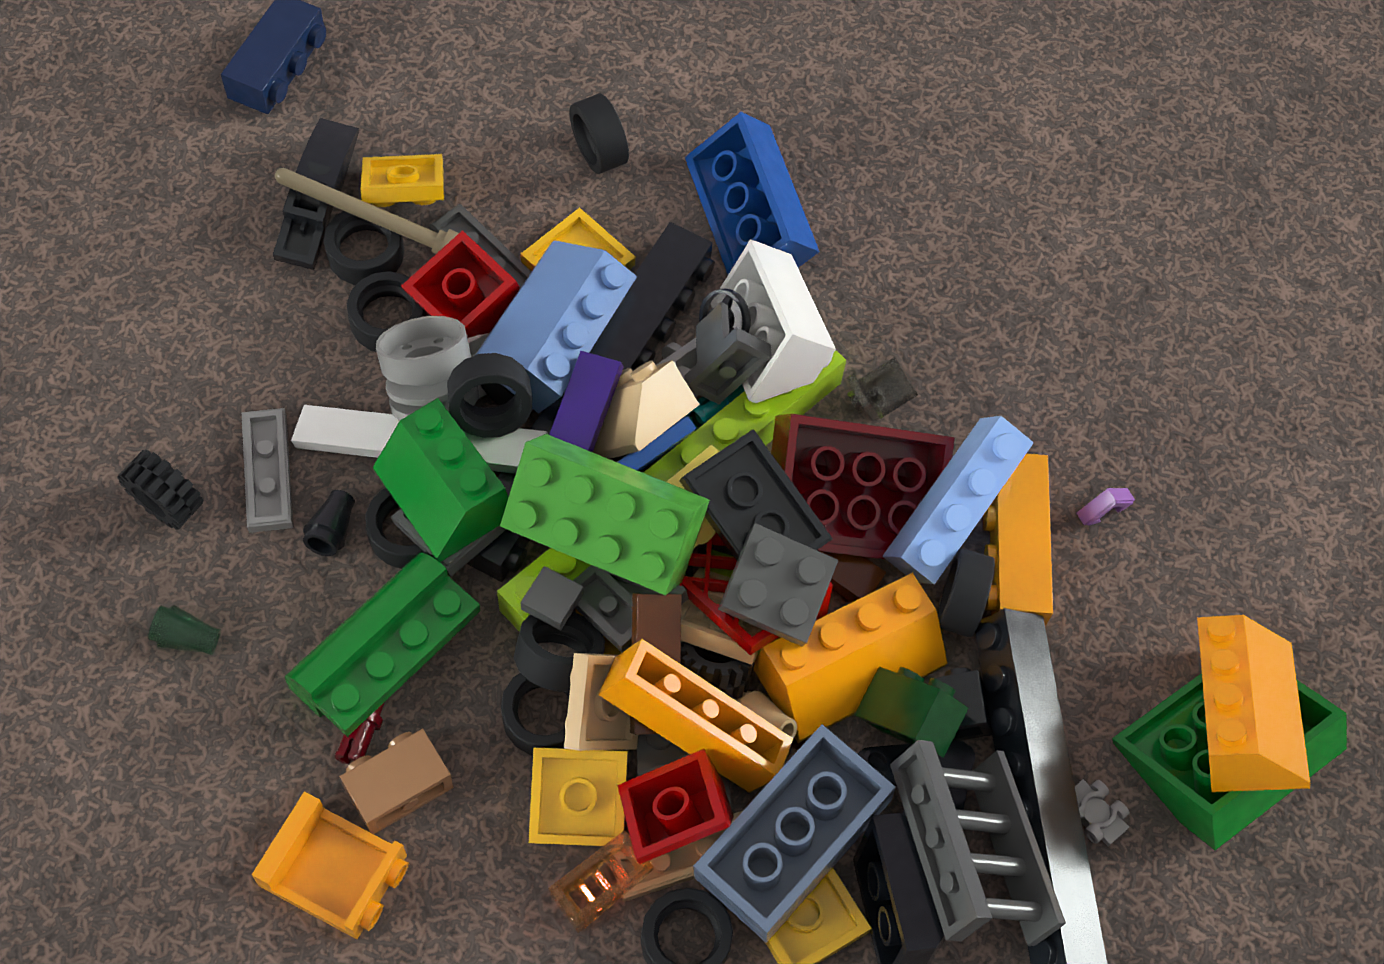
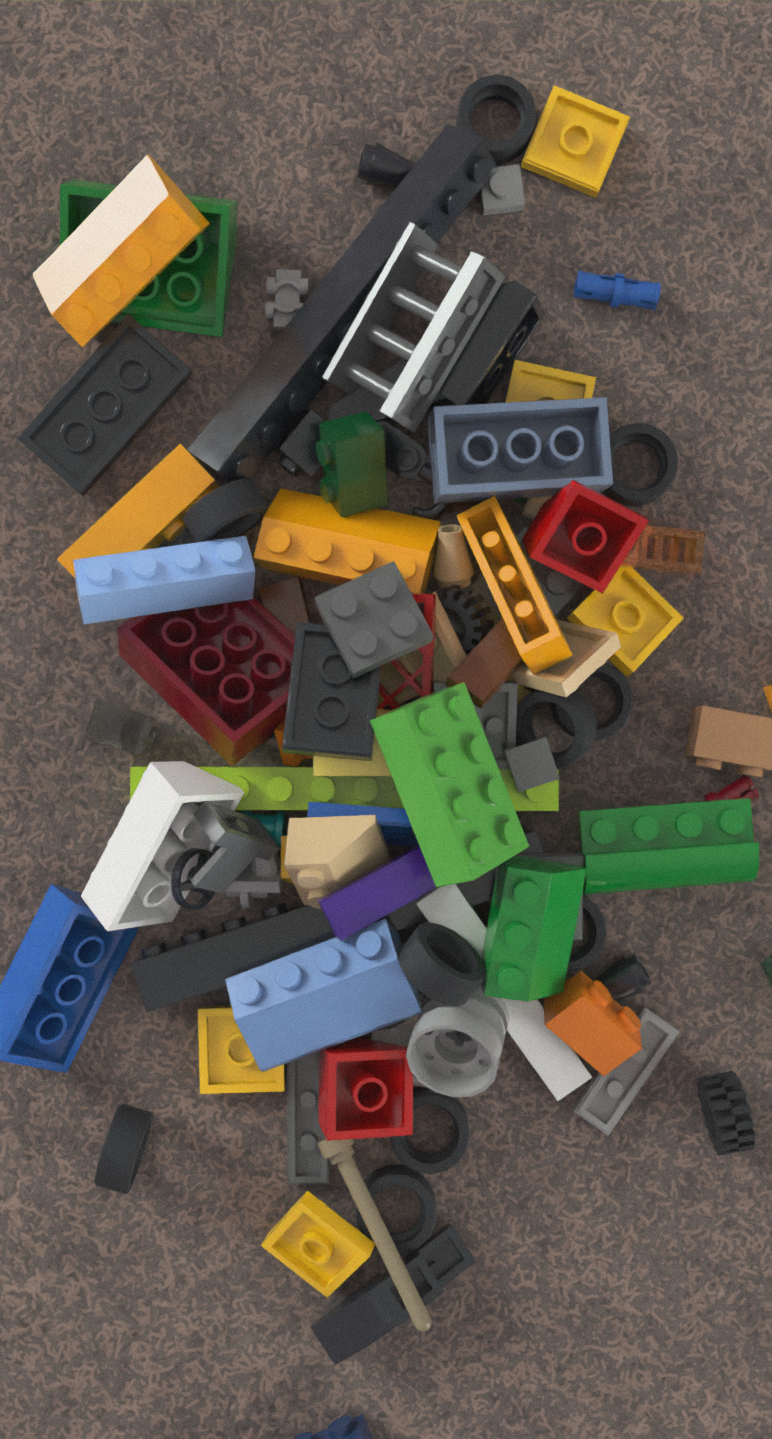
camera: 130 degrees left, 25 degrees up
medium lavender tile [1076,488,1135,525] -> none
none -> black plate [17,314,193,496]
none -> orange brick [544,971,642,1076]

